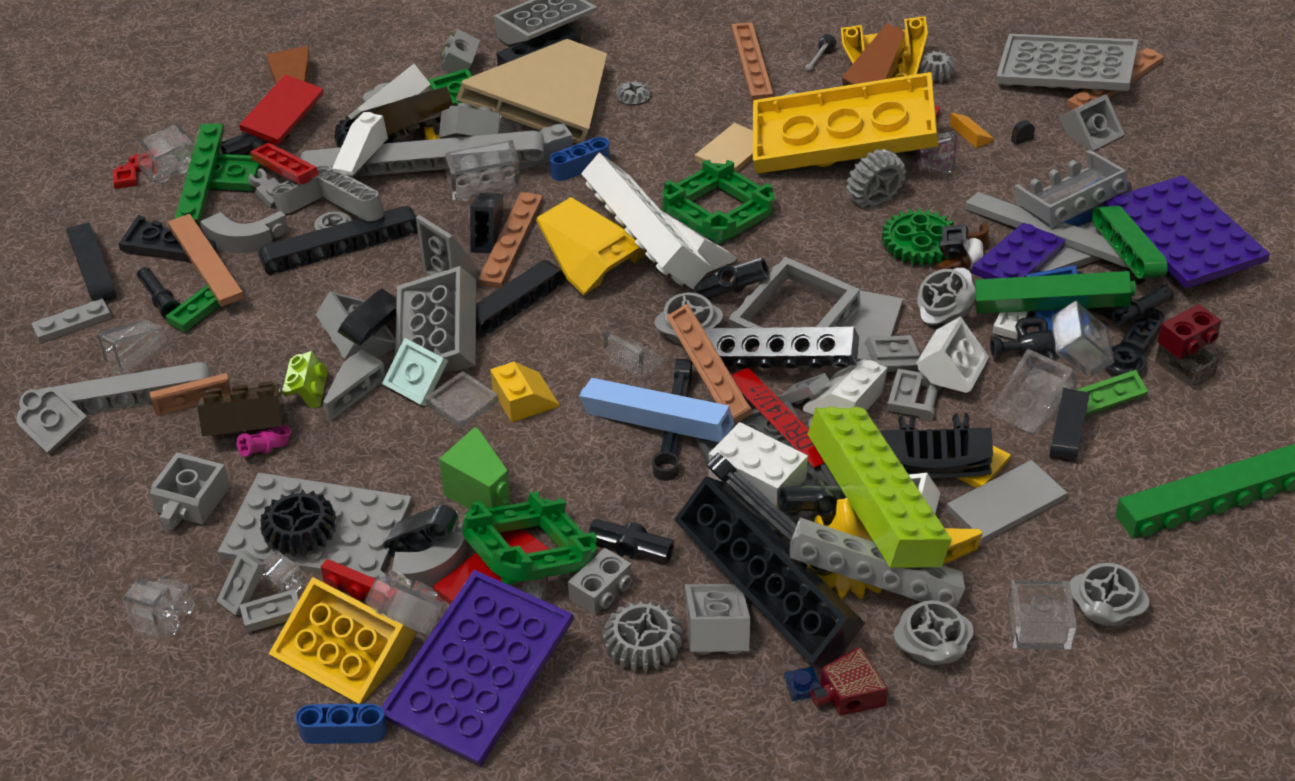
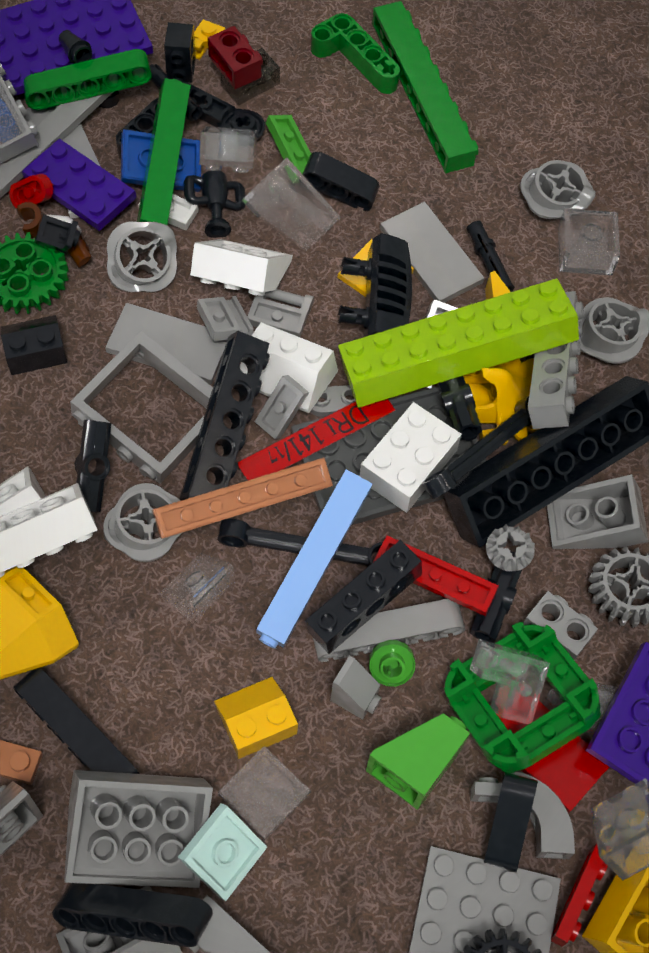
camera: 95 degrees left, 20 degrees up
none -> black slope [1,315,67,376]
none -> red plate [9,173,53,208]
none -> black cone [59,30,92,64]
none -> black brick [164,22,196,83]
none -> yellow plate [194,19,225,60]
none -> black brick [305,539,422,654]
none -> green beam [311,13,400,94]
none -> light grey beam [313,599,466,662]
none -> light grey slope [330,656,382,720]
none -> bright green plate [369,640,415,687]
none -> red plate [373,536,499,616]
none -> black pin [466,221,515,292]
none -> clear brick [470,639,550,725]
none -> light grey gear [486,524,535,571]

